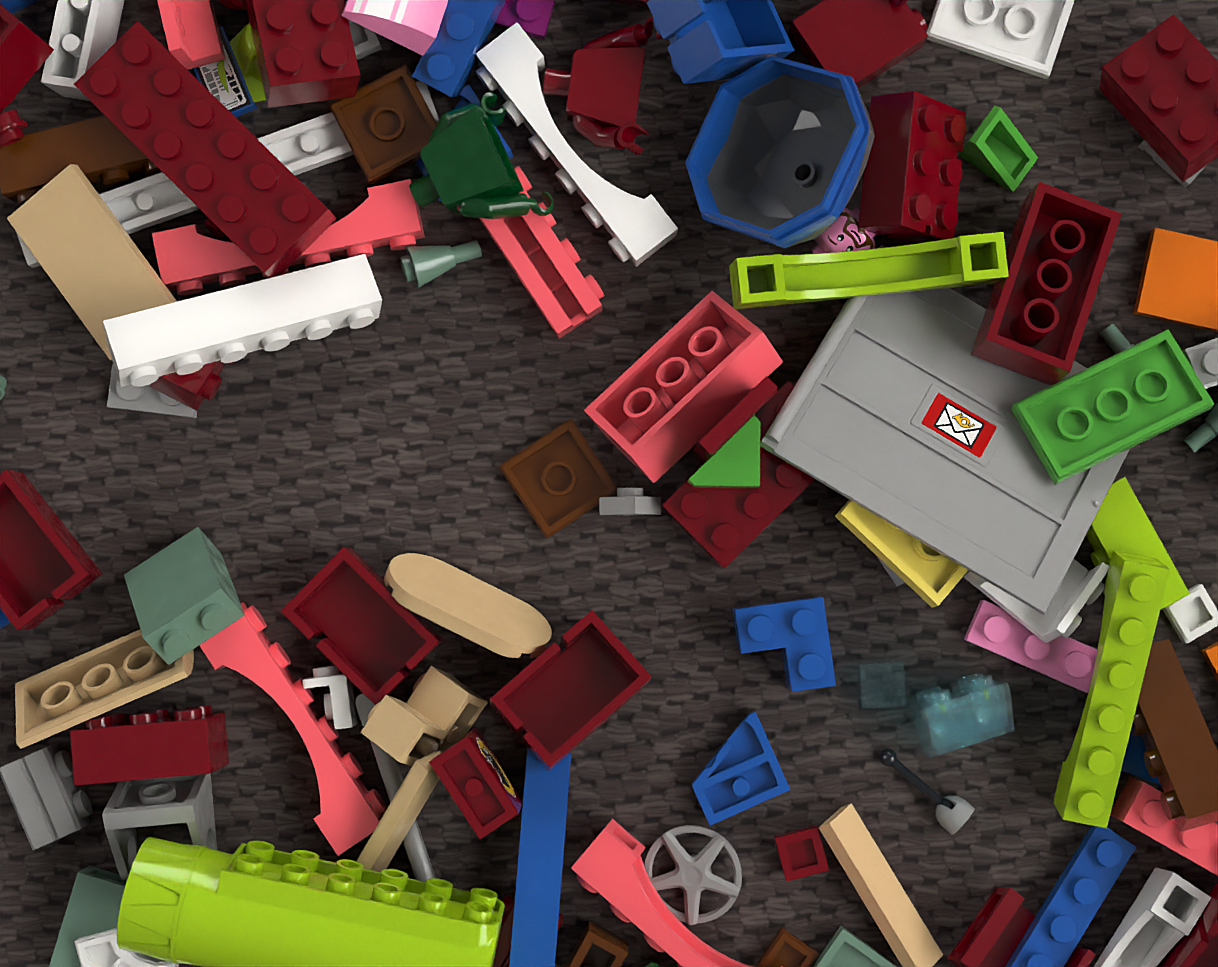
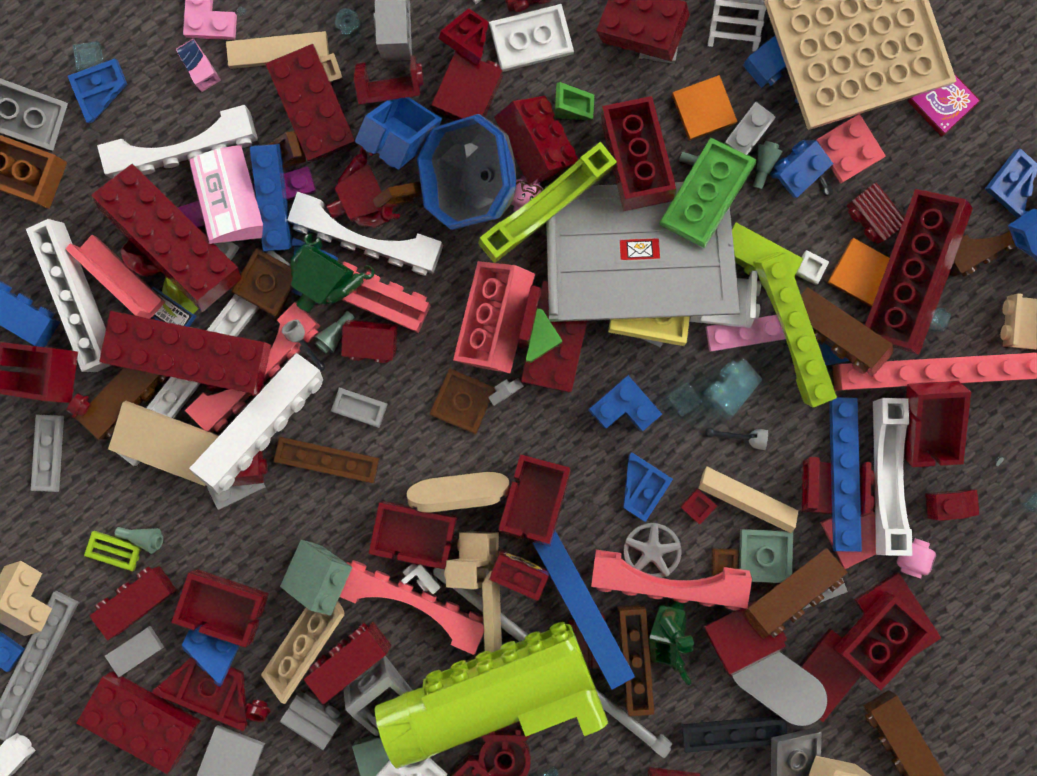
camera: 35 degrees left, 0 degrees up
none -> reddish brown plate [274,437,380,483]
none -> light grey hinge [282,319,325,371]
none -> light grey tile [331,387,388,428]
none -> dark red brick [342,320,398,363]
none -> reddish brown tile [372,182,422,208]

